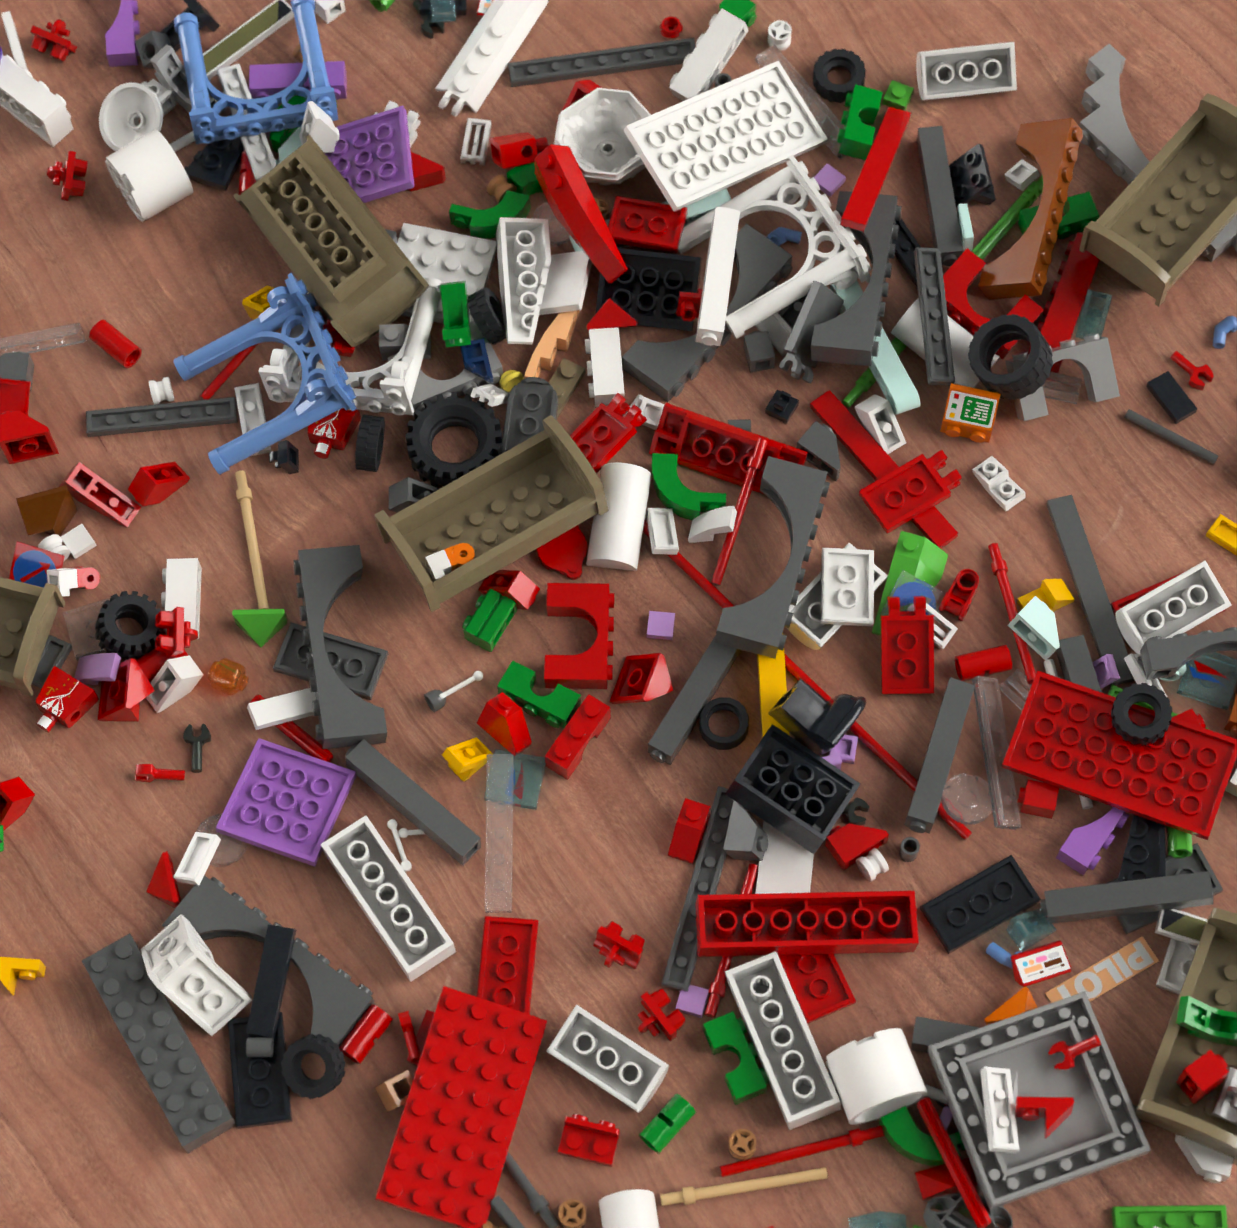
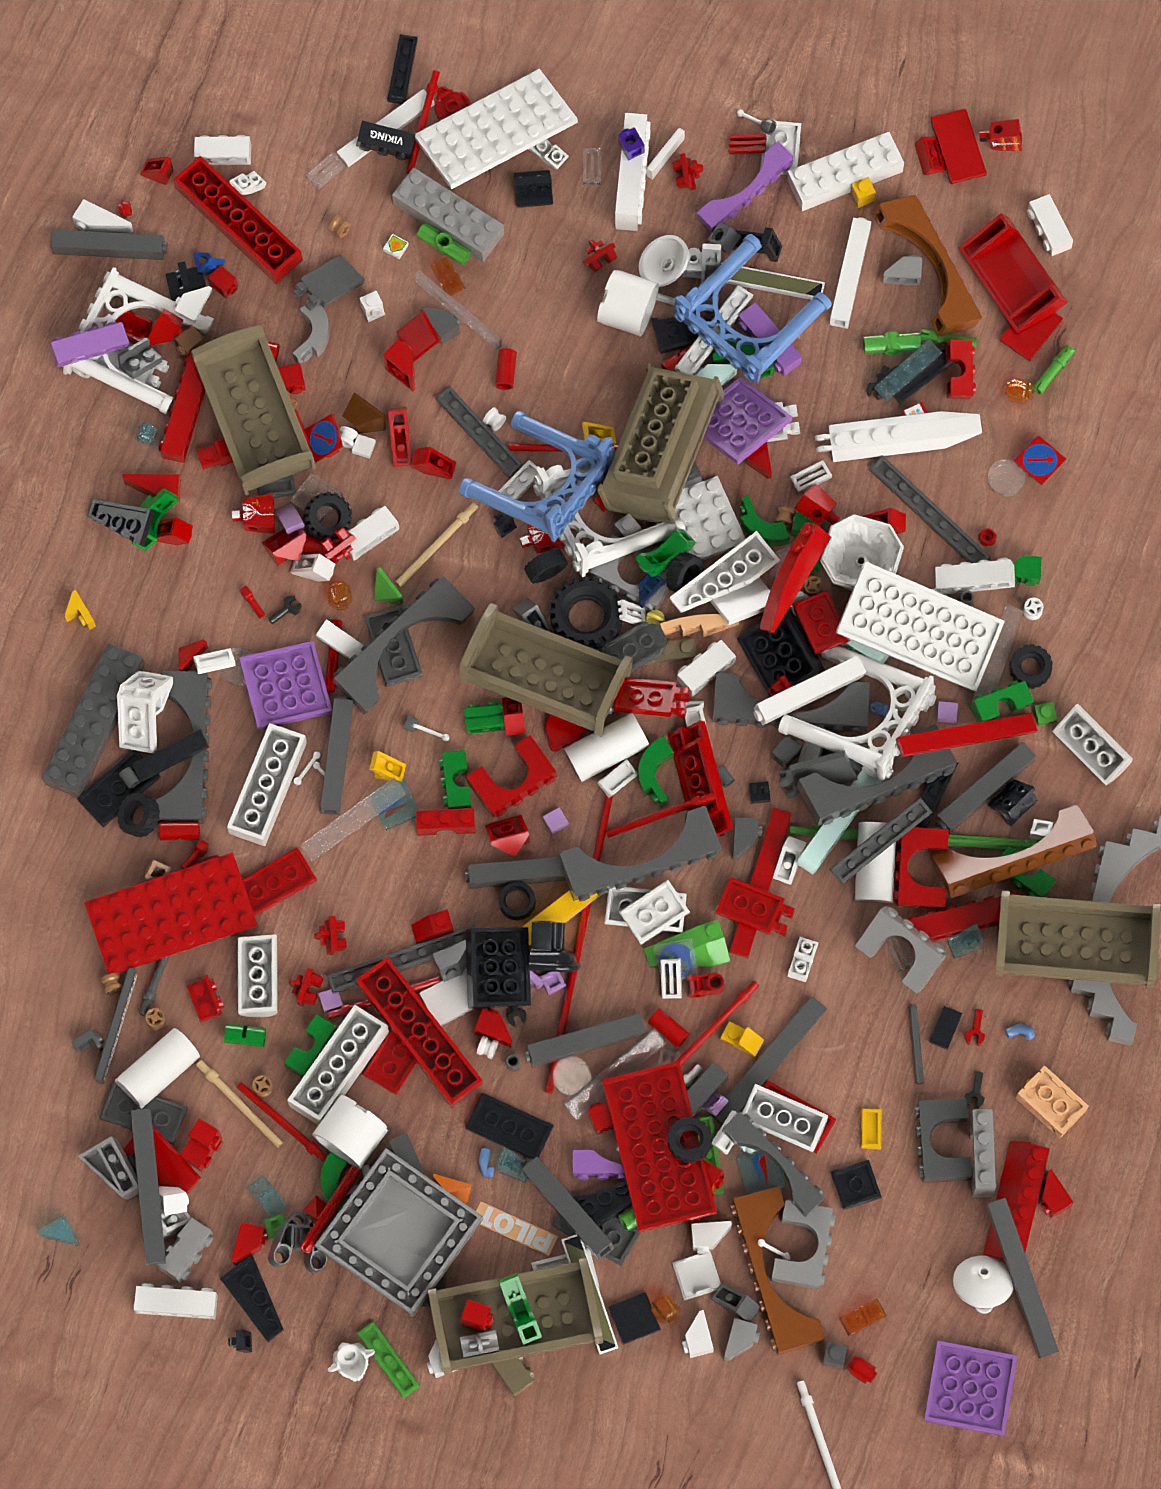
camera: 55 degrees right, 5 degrees up
leg [47,566,100,597] -> none
white slope [299,101,339,153] -> none
leg [425,543,475,582] -> none
red slope [477,692,532,756] -> none
red slope [587,298,638,331] -> none
white slope [688,505,737,543] -> none
red tile [880,596,934,694] -> none
slope [940,383,1001,443] -> none
light aqua tile [957,204,974,252] -> none
black tyre [968,314,1053,400] -> none
white tile [980,1067,1019,1153] -> none
light aqua slope [1008,596,1060,660] -> none
slope [1011,940,1071,987] -> none
red slope [1015,1097,1074,1139] -> none
red bar [1048,1035,1101,1070] -> none

